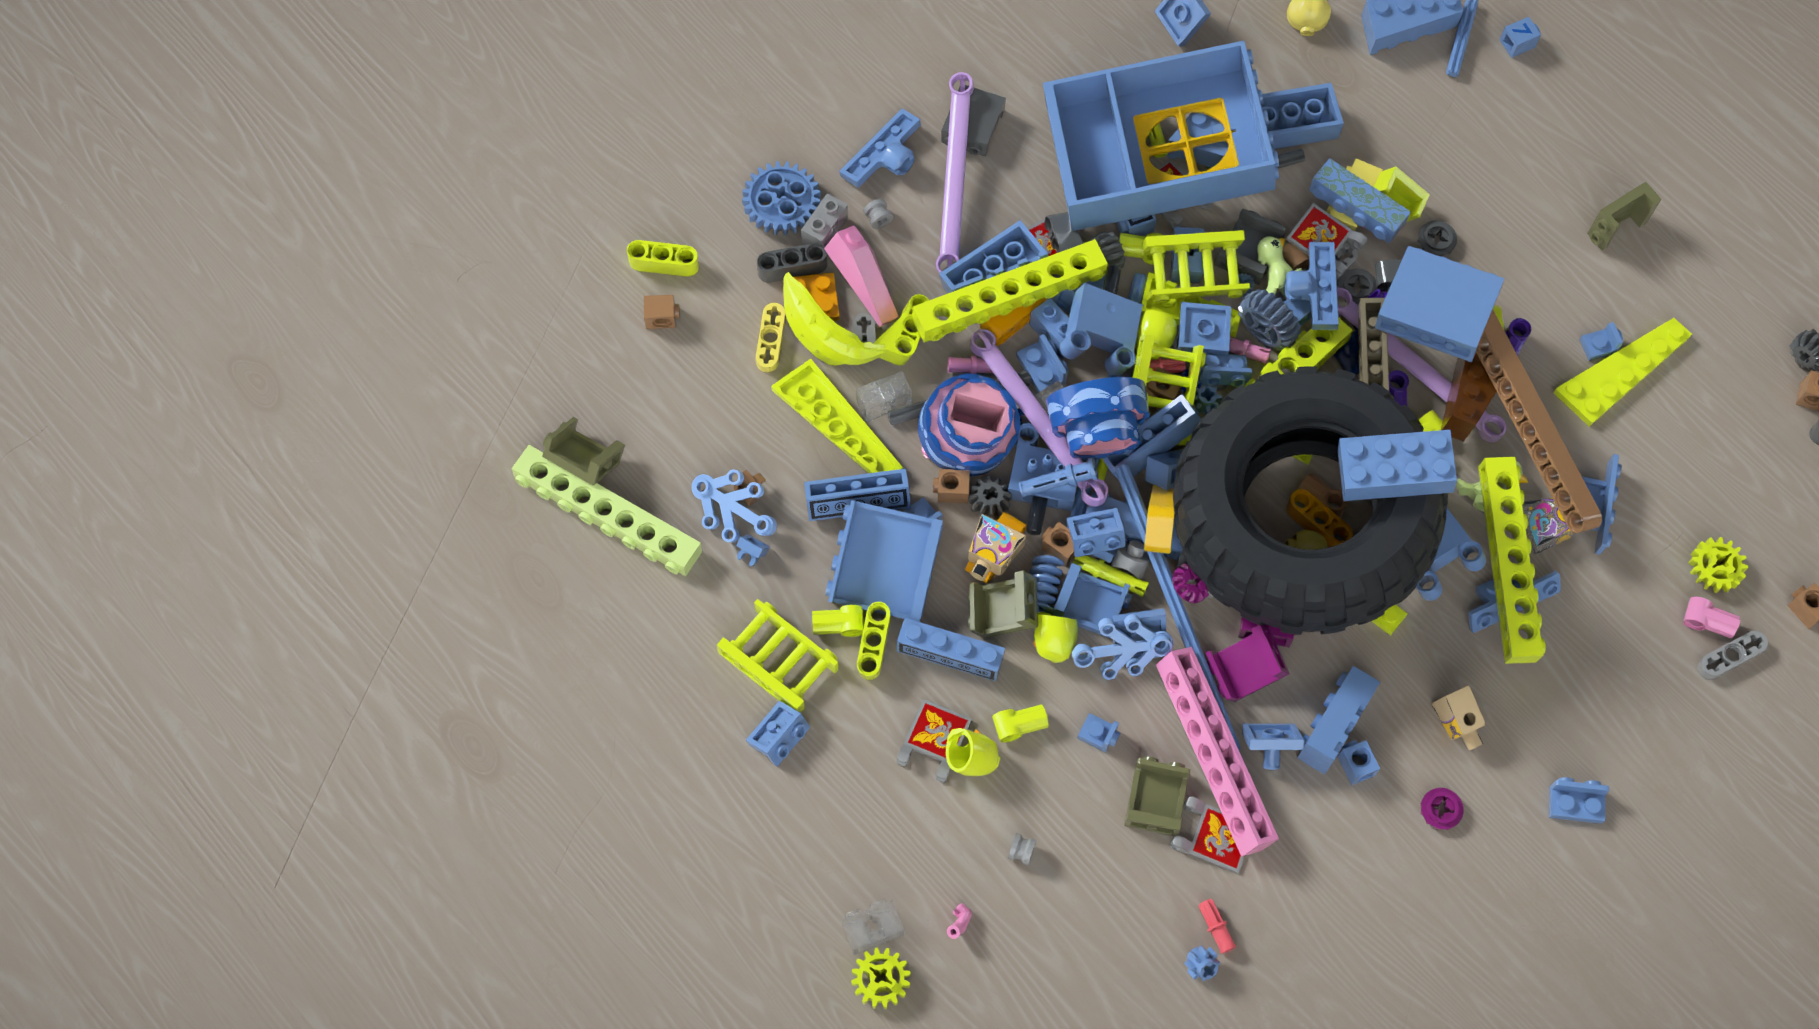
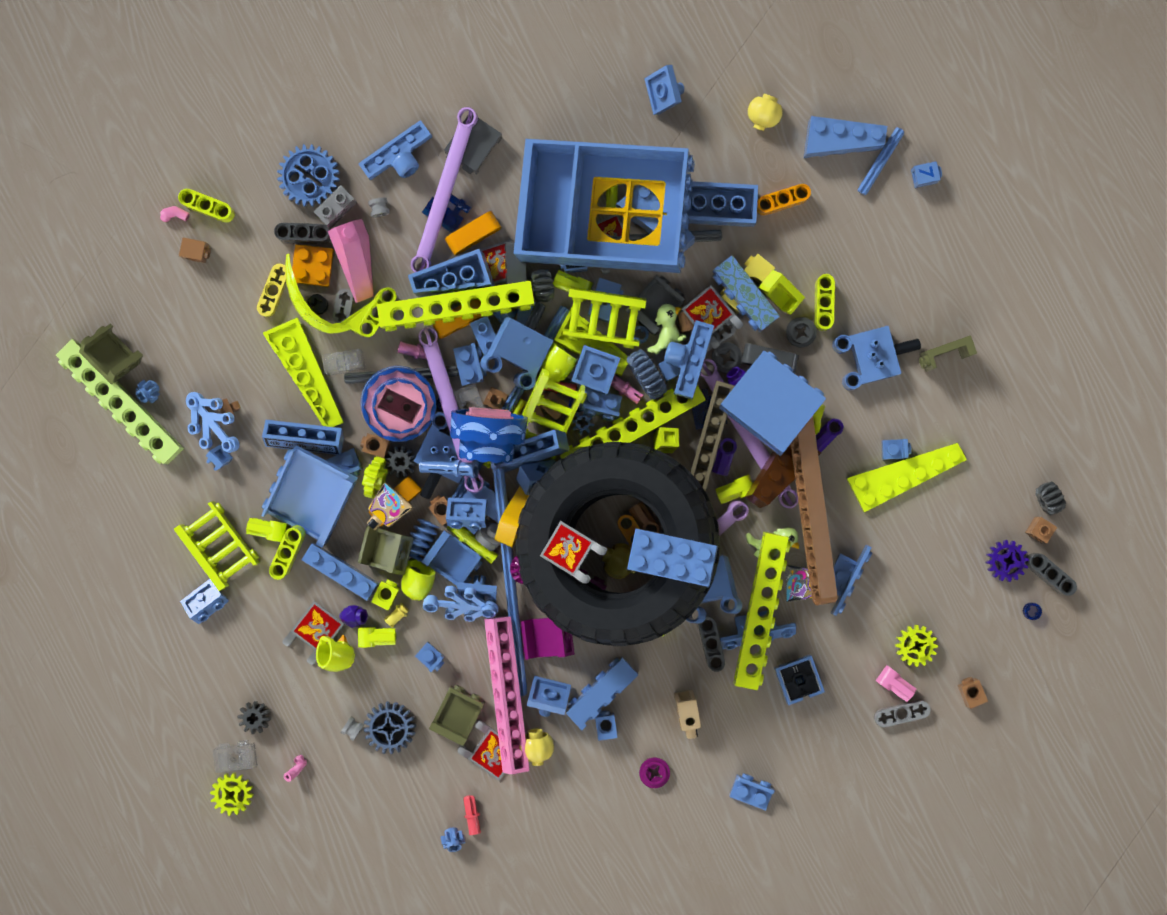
camera: 15 degrees right, 20 degrees up
none -> medium blue gear [135,380,160,404]
none -> bright pink arm [160,206,190,222]
none -> dark grey gear [237,701,271,734]
none -> dark purple rock [339,605,368,628]
none -> neon yellow gear [362,456,388,499]
none -> sand blue gear [363,701,416,754]
none -> neon yellow brick [371,579,400,610]
none -> light yellow pin [384,603,409,628]
none -> clear blue plate [422,193,471,233]
none -> light orange beam [445,211,502,256]
none -> light yellow plant [519,728,554,766]
none -> flag [540,521,607,584]
none -> dark grey beam [698,616,725,672]
none -> light orange beam [757,184,811,216]
none -> piece [774,655,825,705]
none -> neon yellow beam [814,274,835,331]
none -> medium blue piece [832,326,921,390]
none -> dark purple gear [985,540,1029,582]

